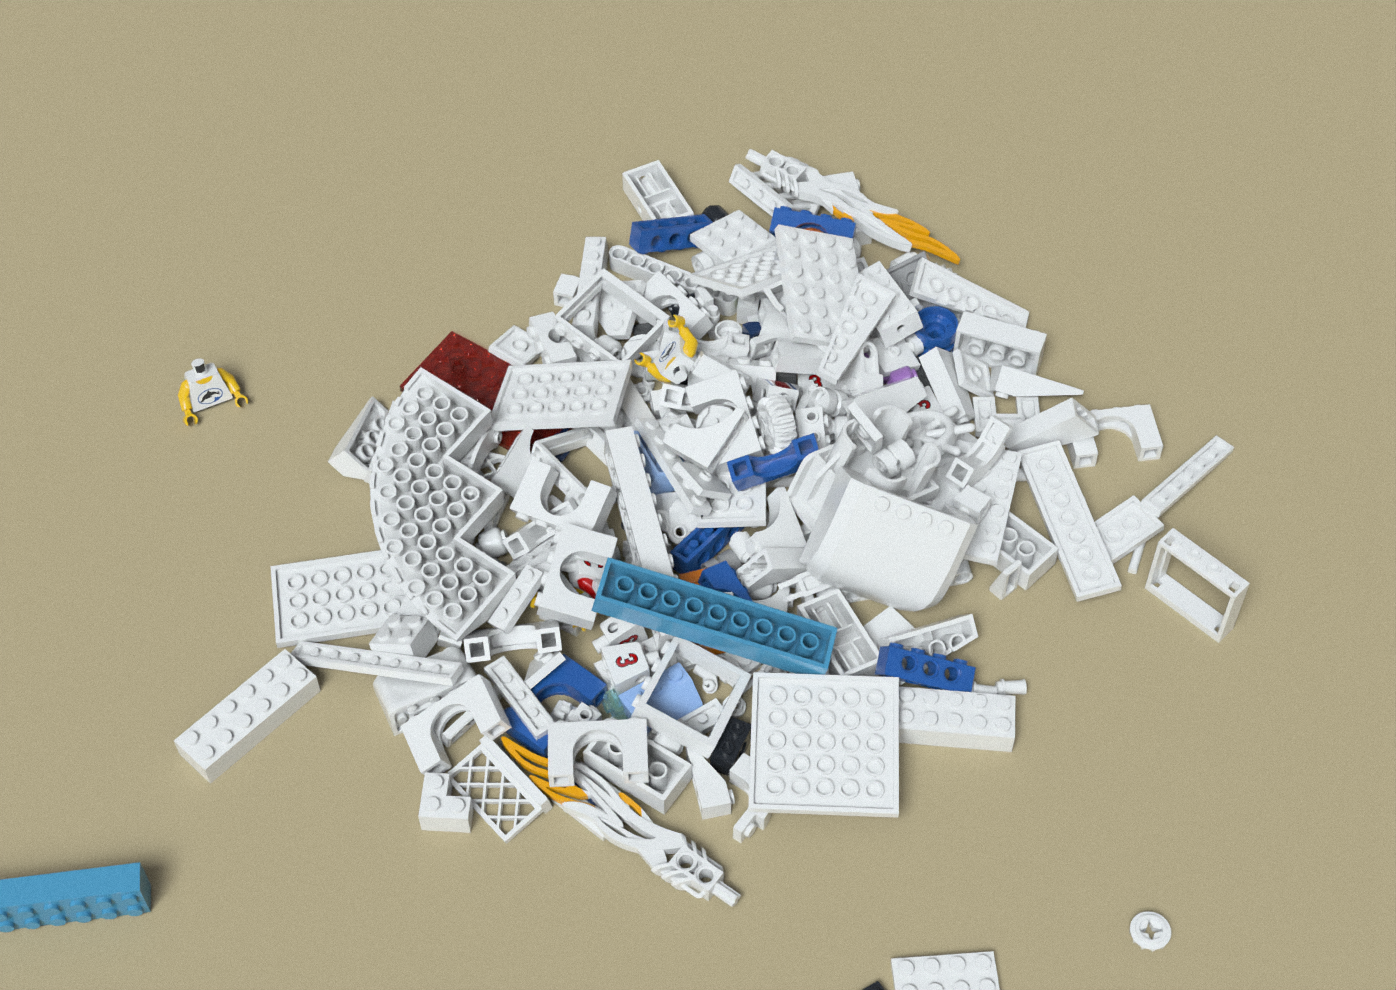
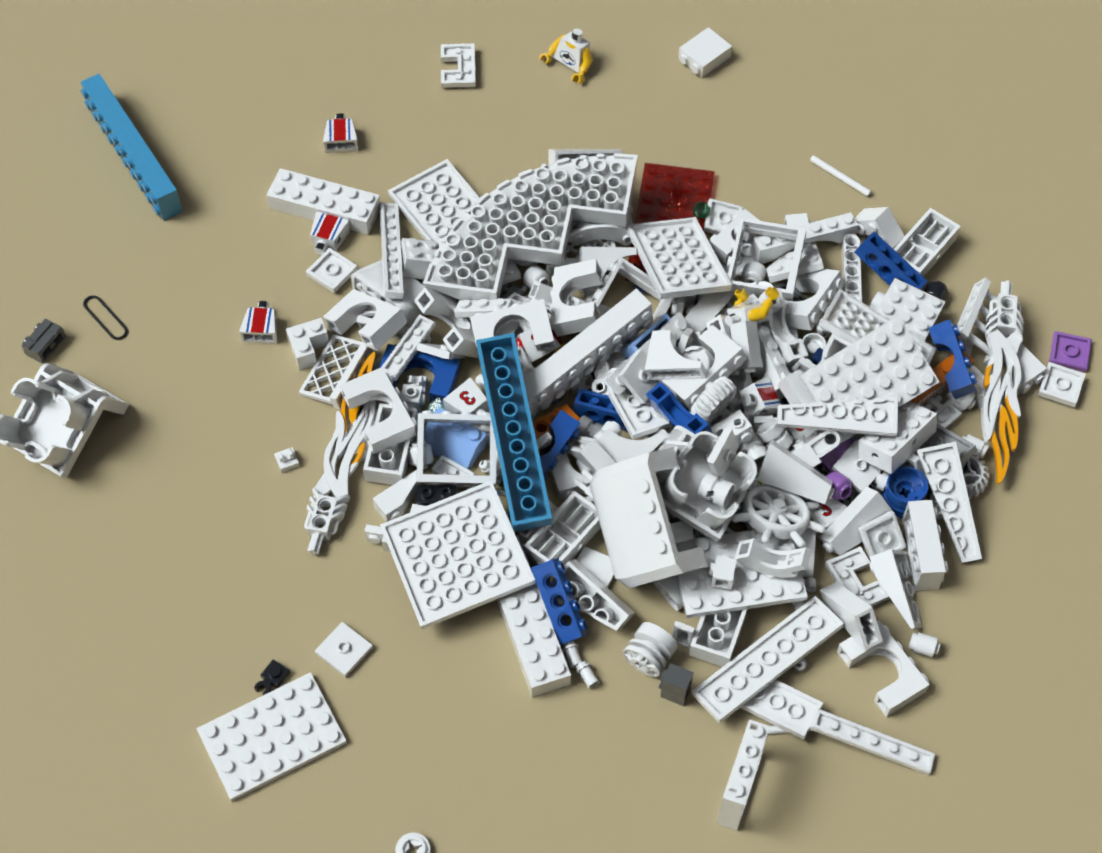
camera: 65 degrees right, 5 degrees up
none -> white torso [239,301,277,344]
none -> white tile [274,447,300,473]
none -> white plate [306,248,358,293]
none -> white torso [310,212,350,255]
none -> white plate [315,622,373,677]
none -> white torso [323,113,358,153]
none -> white plate [441,44,476,88]
none -> white wheel [623,622,678,677]
none -> dark grey brick [659,663,694,706]
none -> white brick [678,27,732,78]
none -> clear green plate [692,202,710,219]
none -> white bar [810,155,872,197]
none -> white brick [855,207,905,248]
none -> white brick [909,632,941,657]
none -> white plate [1038,362,1085,408]
none -> medium lavender tile [1049,331,1092,373]

